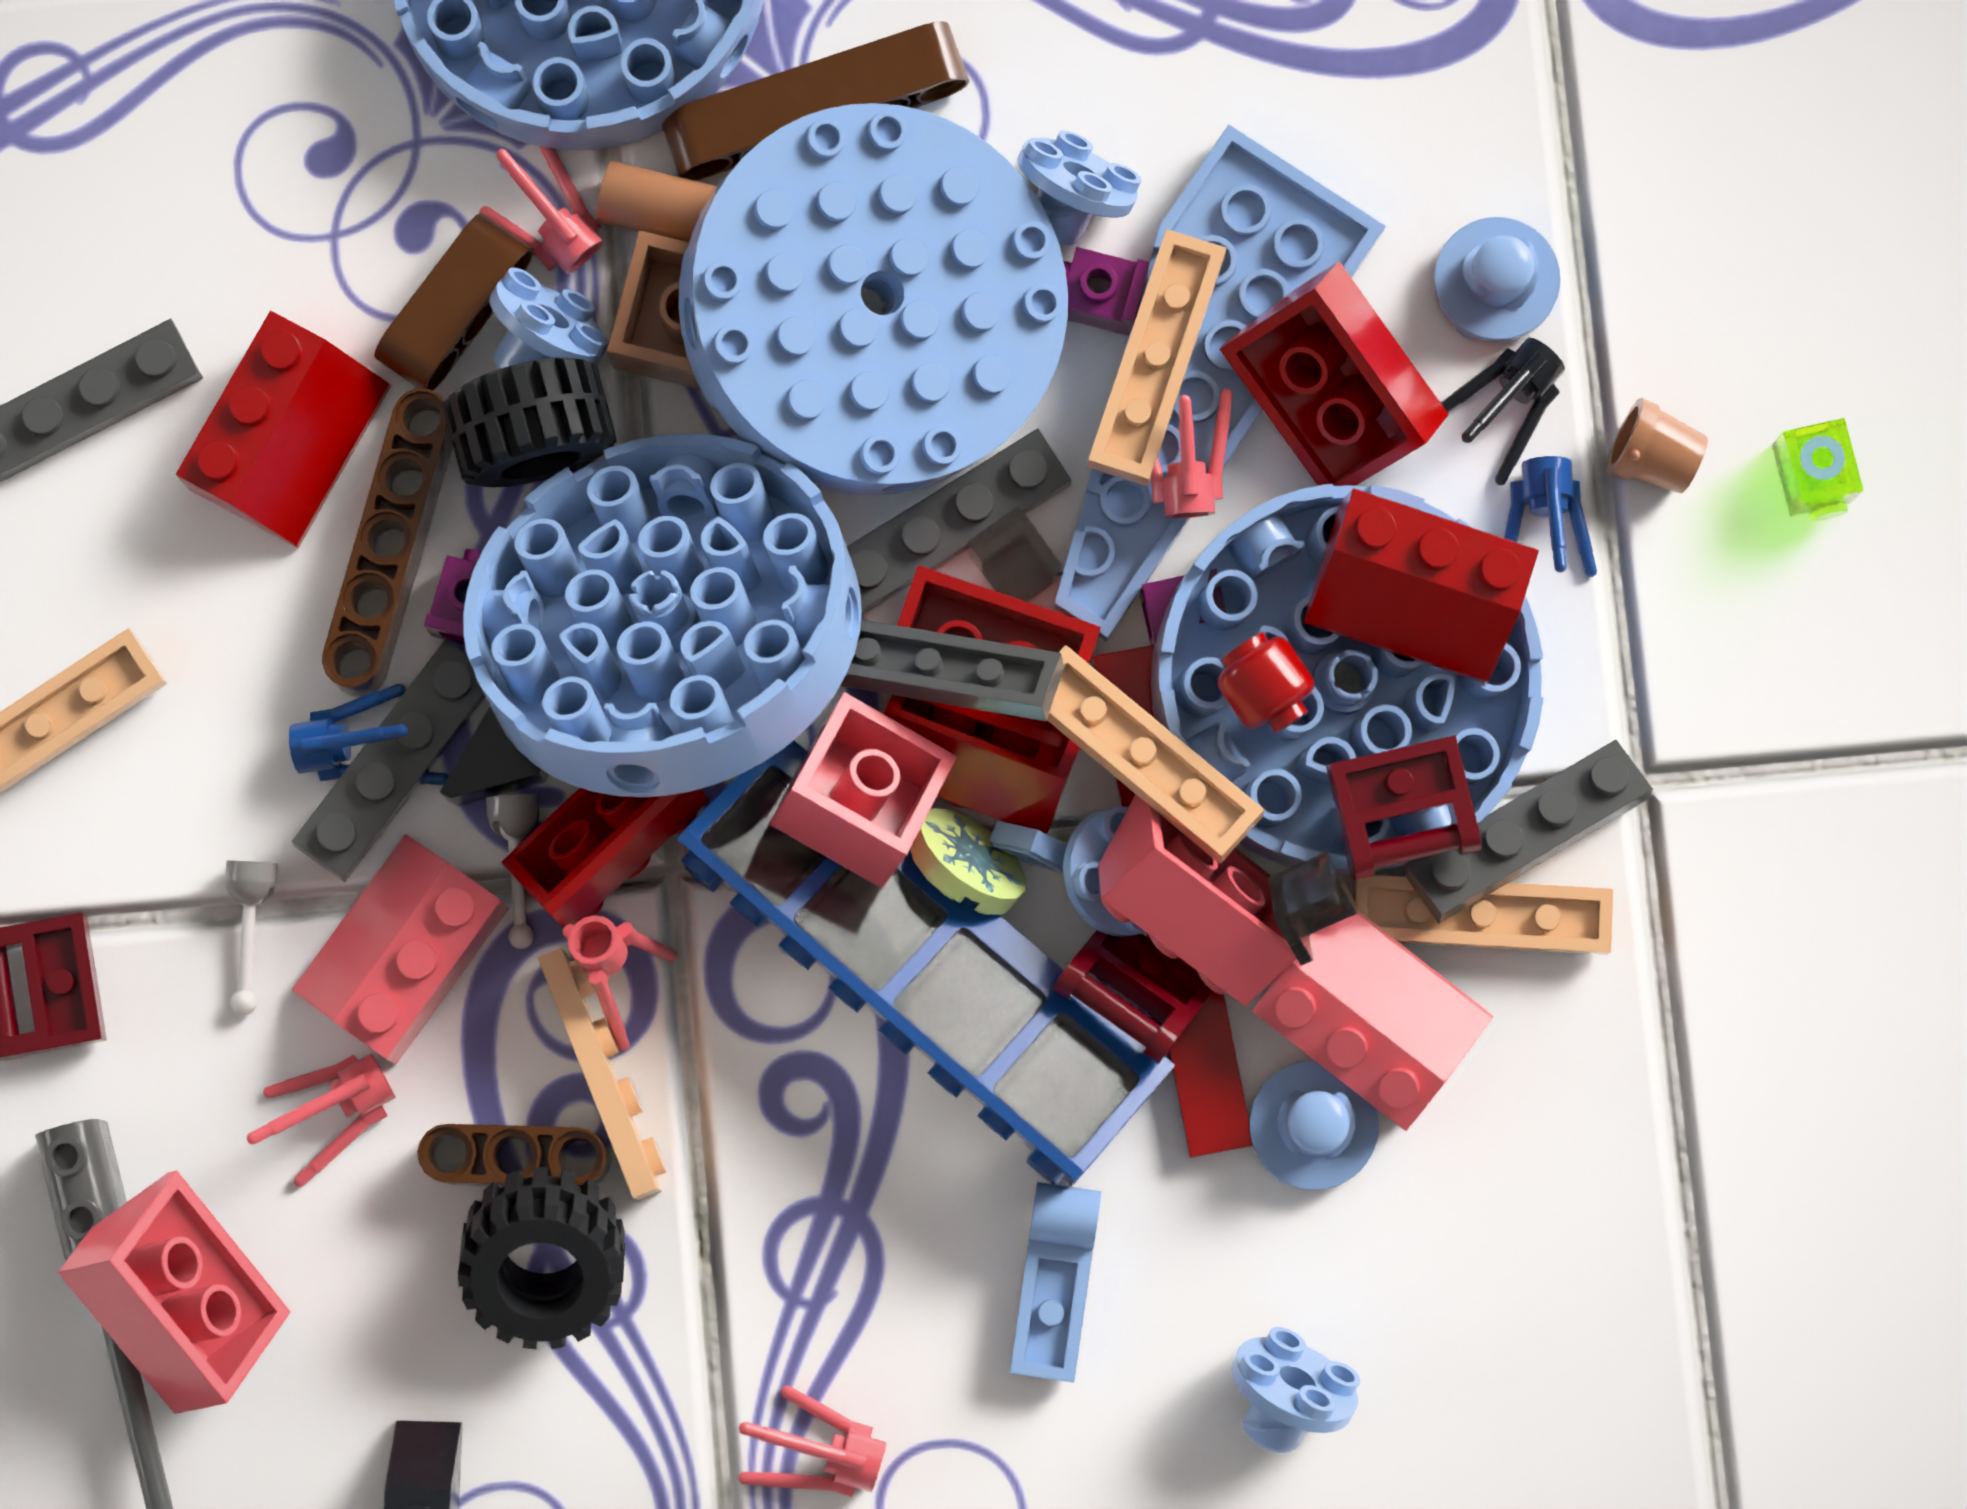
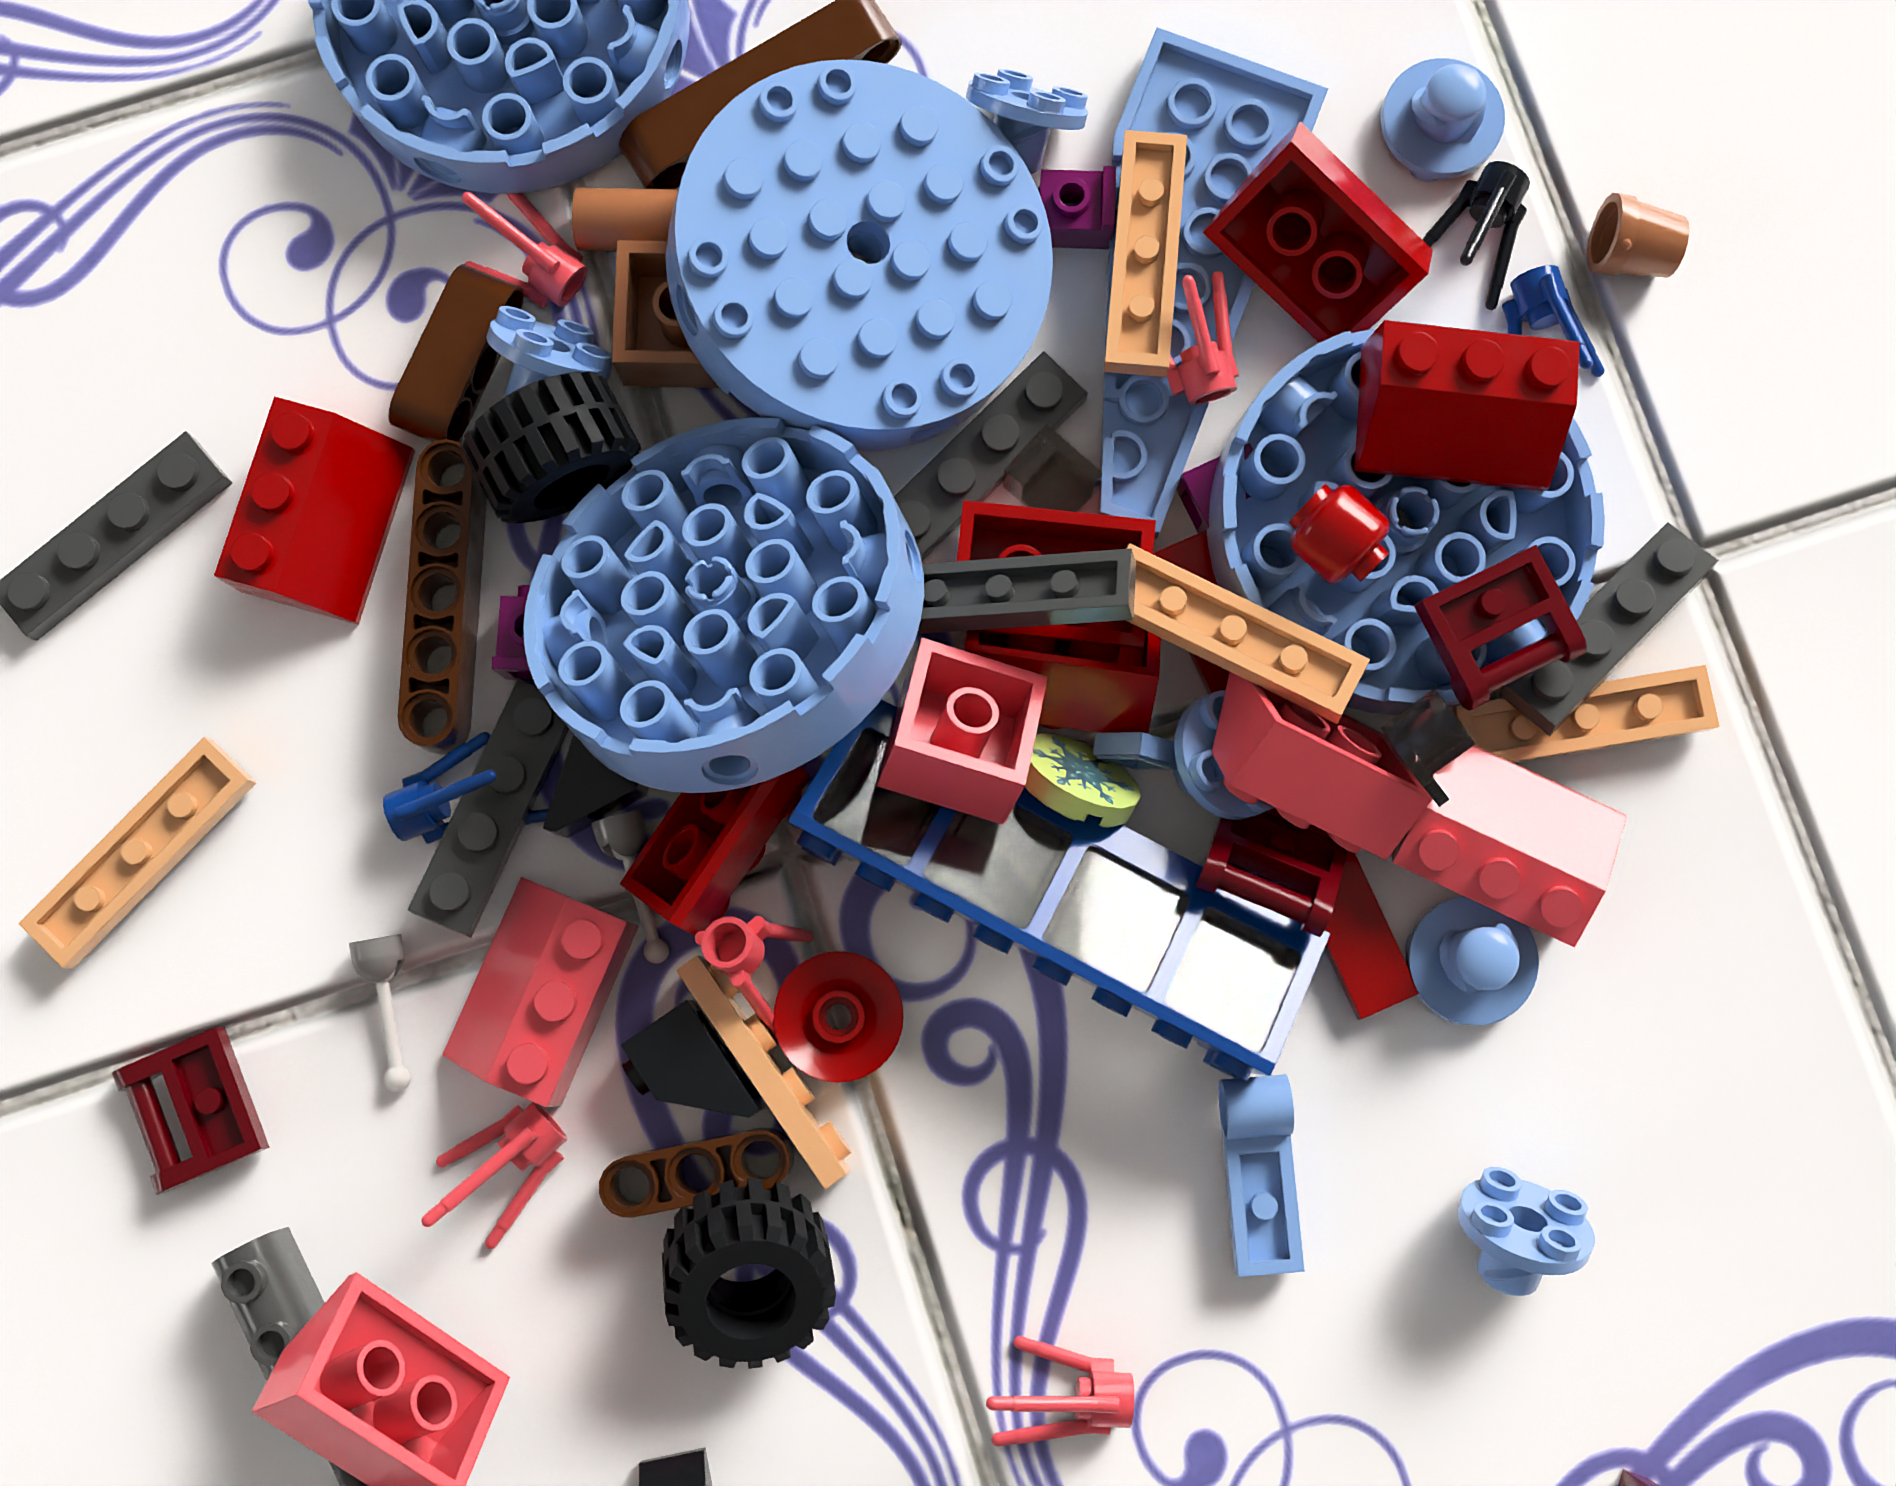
camera: 10 degrees left, 0 degrees up
clear neon green brick [1772,417,1864,521] -> none
none -> black slope [621,1000,766,1118]
none -> red dish [773,951,904,1083]

